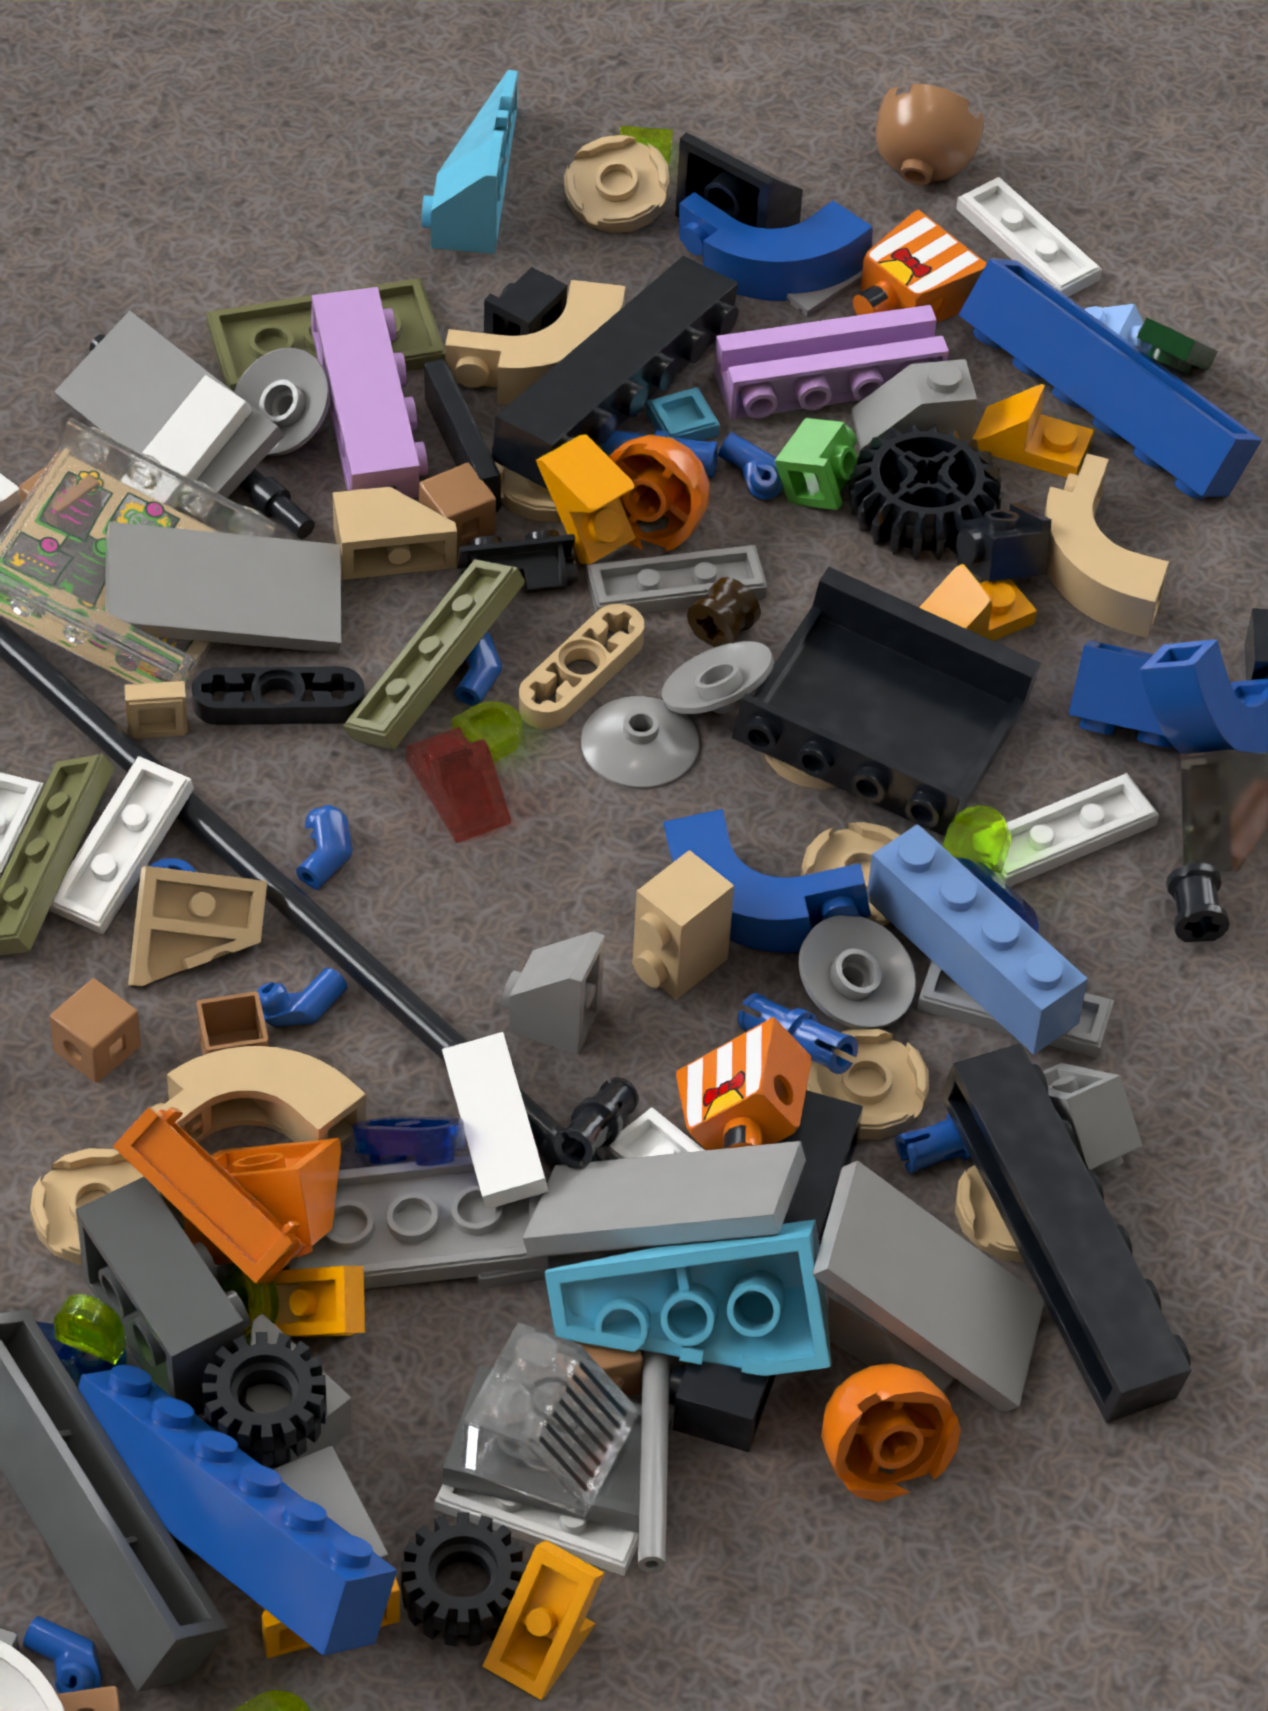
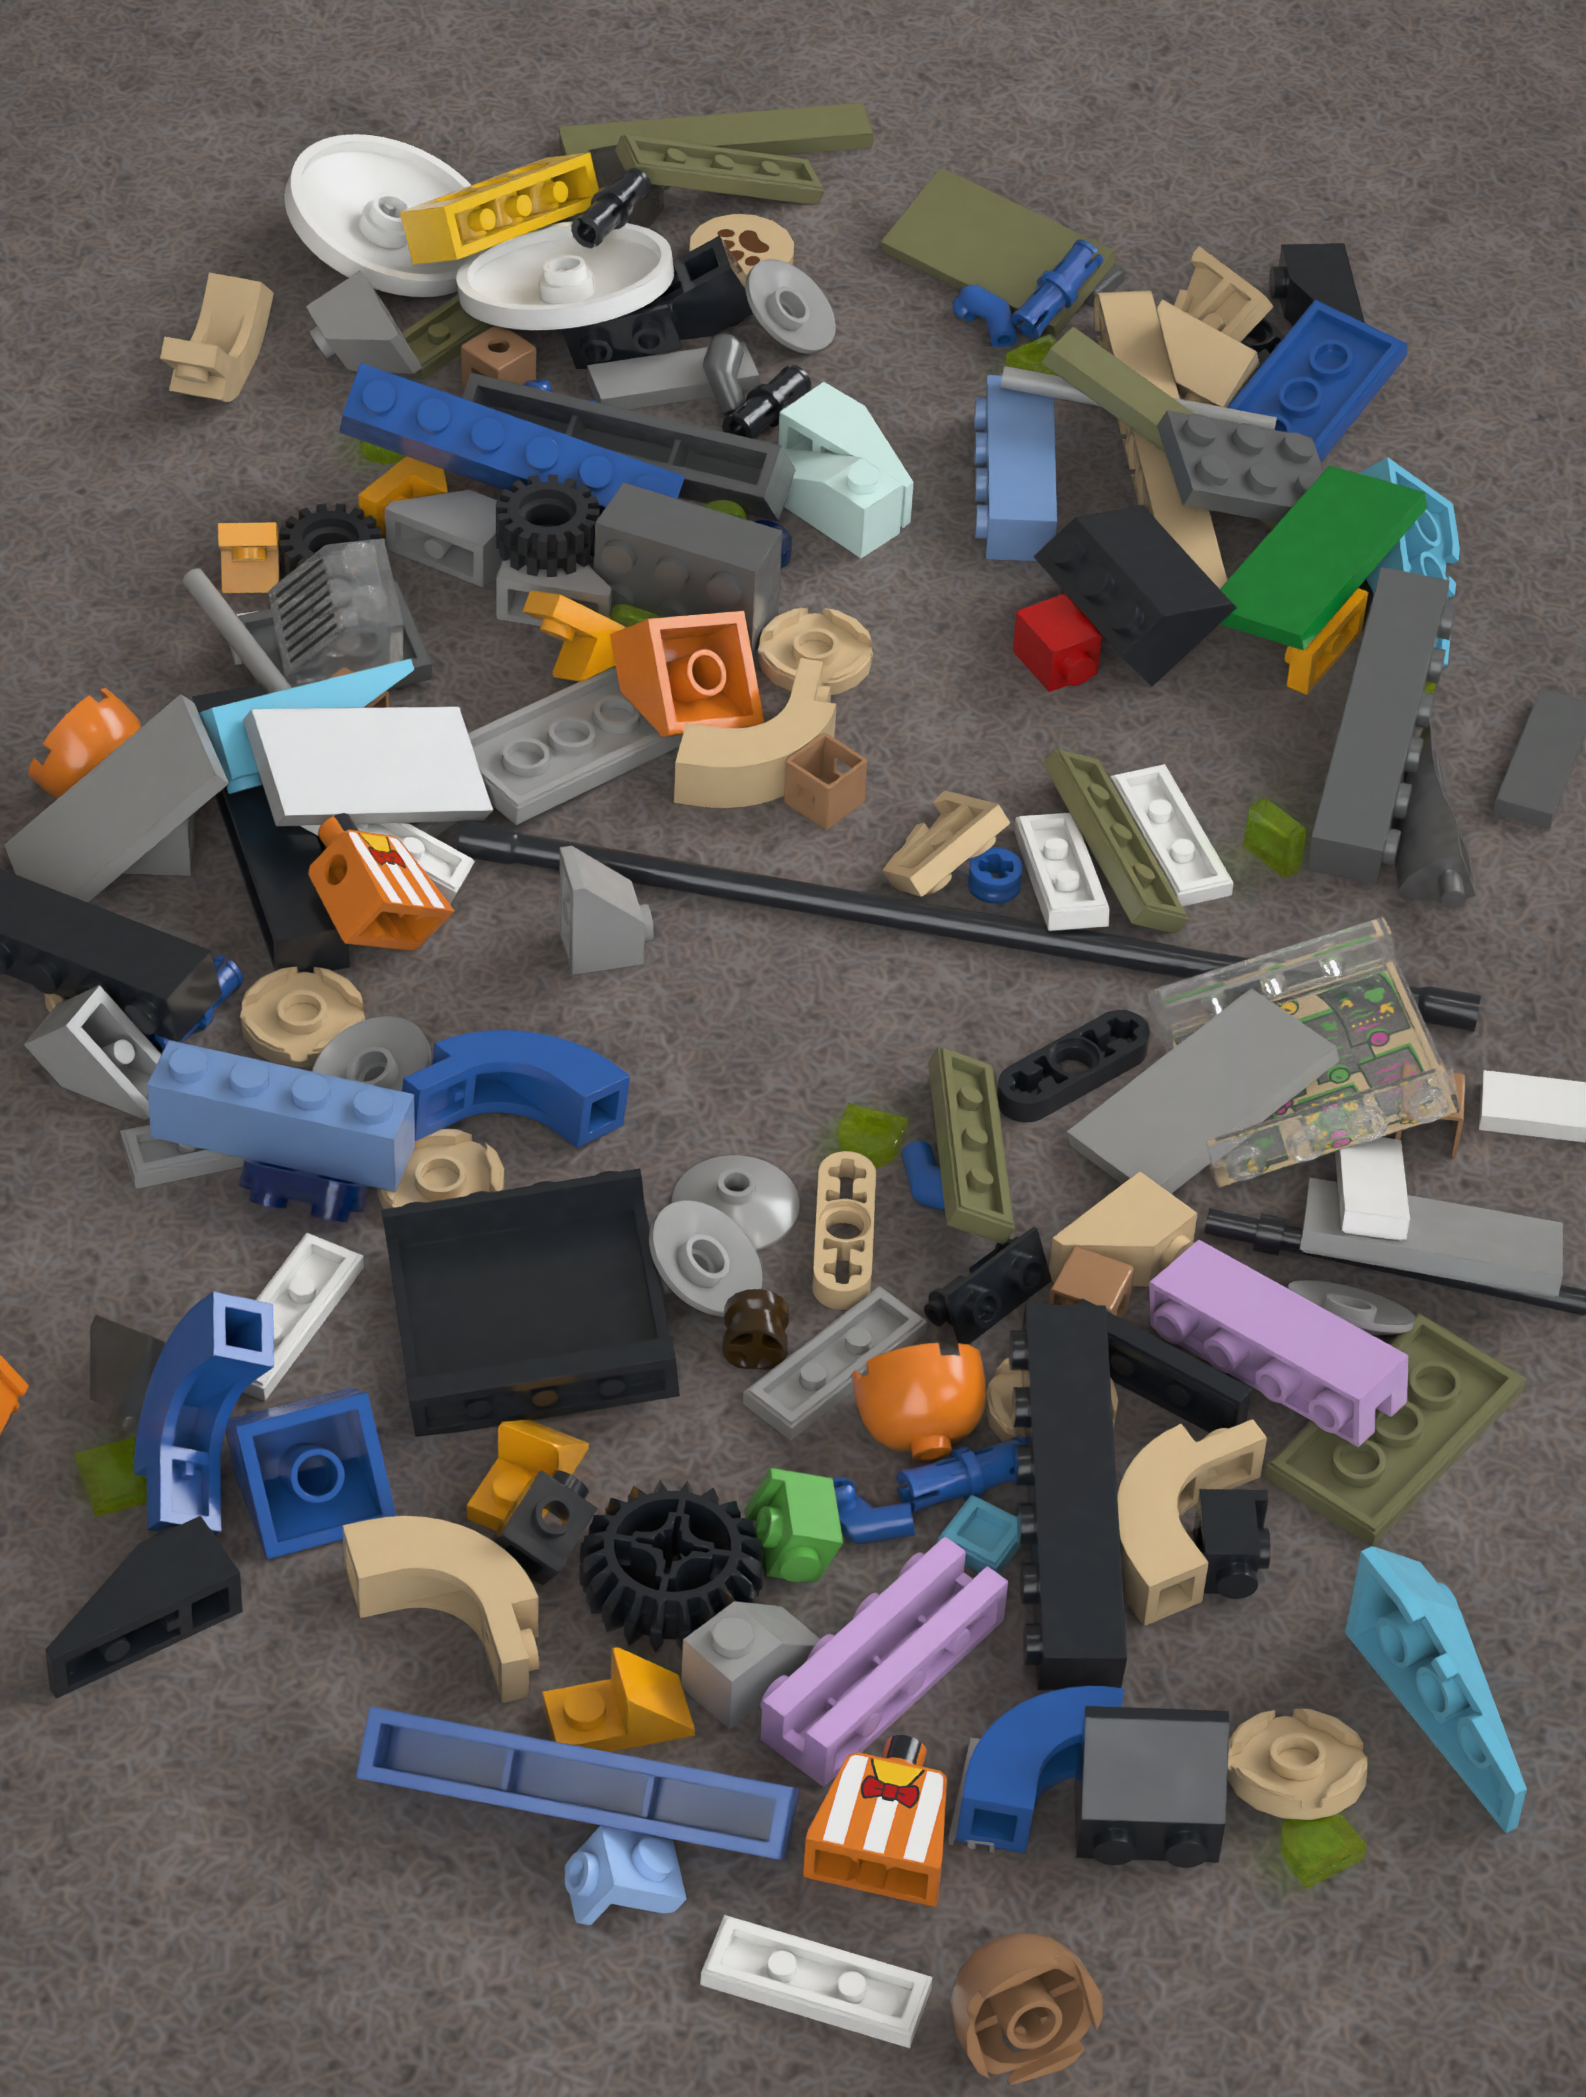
camera: 145 degrees right, 5 degrees down
medium nougat piece [49,978,141,1083] -> none
orange container [113,1107,305,1284] -> none
tan tile [125,681,188,739] -> none
blue arm [257,967,348,1027] -> none
blue arm [296,805,353,890] -> none
clear blue plate [352,1116,466,1166] -> none
clear red slope [406,727,511,843] -> none
white tile [442,1032,549,1210] -> none
light orange slope [536,435,636,564] -> none
black pin [554,1077,639,1168] -> none
tan brick [632,850,734,1000] -> none
blue pin [738,993,858,1074] -> none
clear neon green tile [942,805,1012,873] -> none
dark green plate [1136,317,1218,374] -> none
black bush [1166,862,1230,942] -> none

